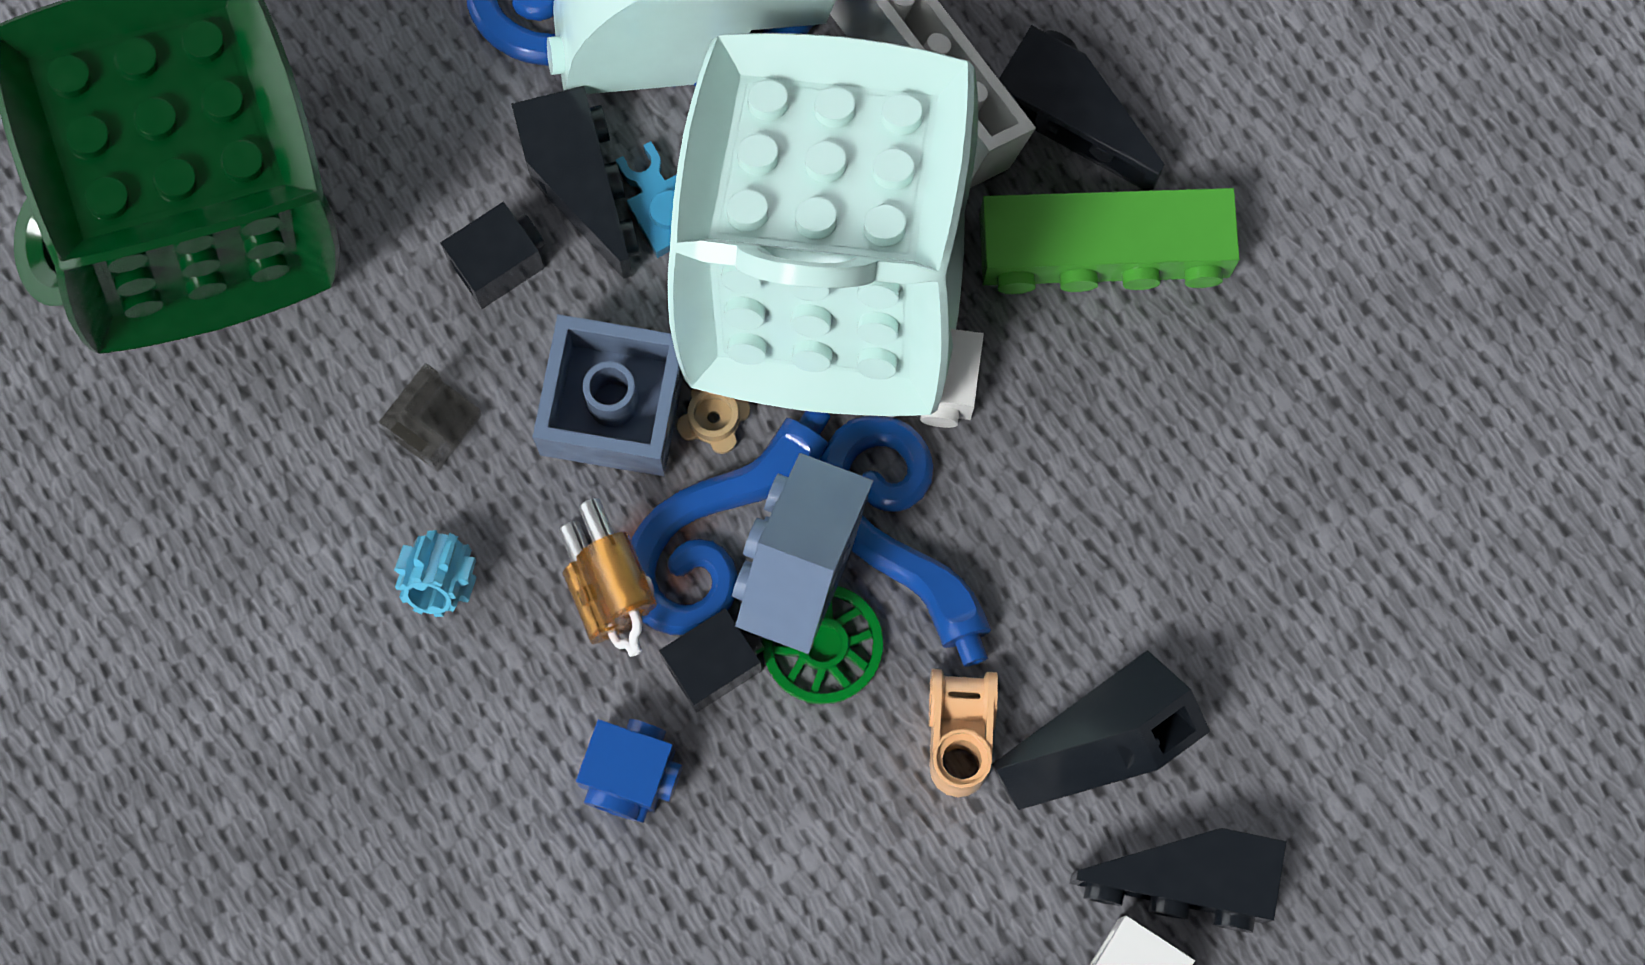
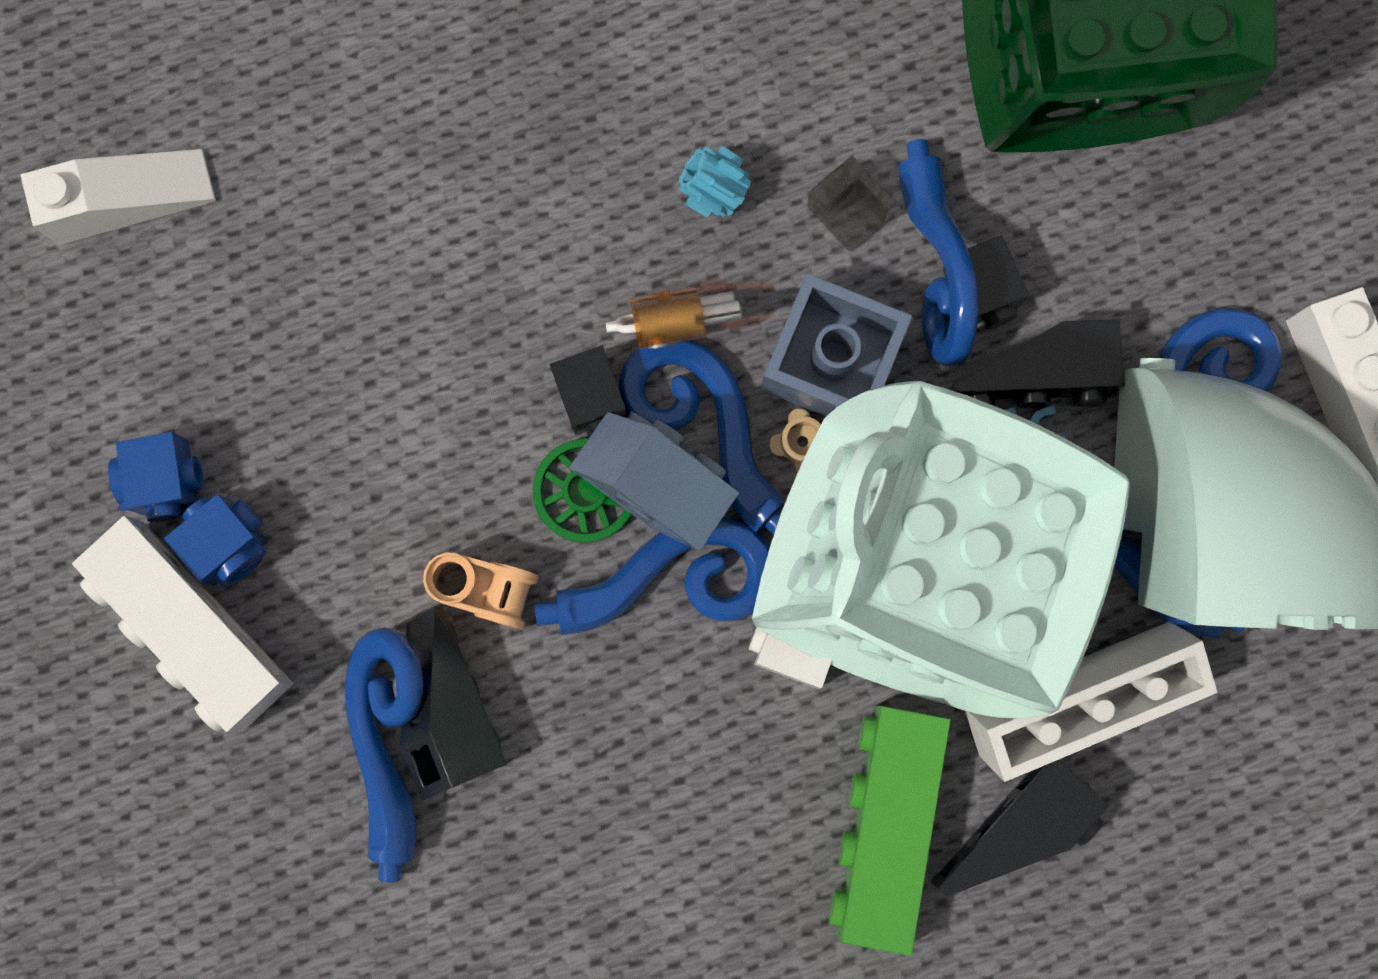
camera: 105 degrees right, 5 degrees up
blue brick [576,719,682,823] -> none
black slope [1070,828,1287,933] -> none
none -> blue plant [345,627,423,883]
none -> blue plant [898,139,978,366]

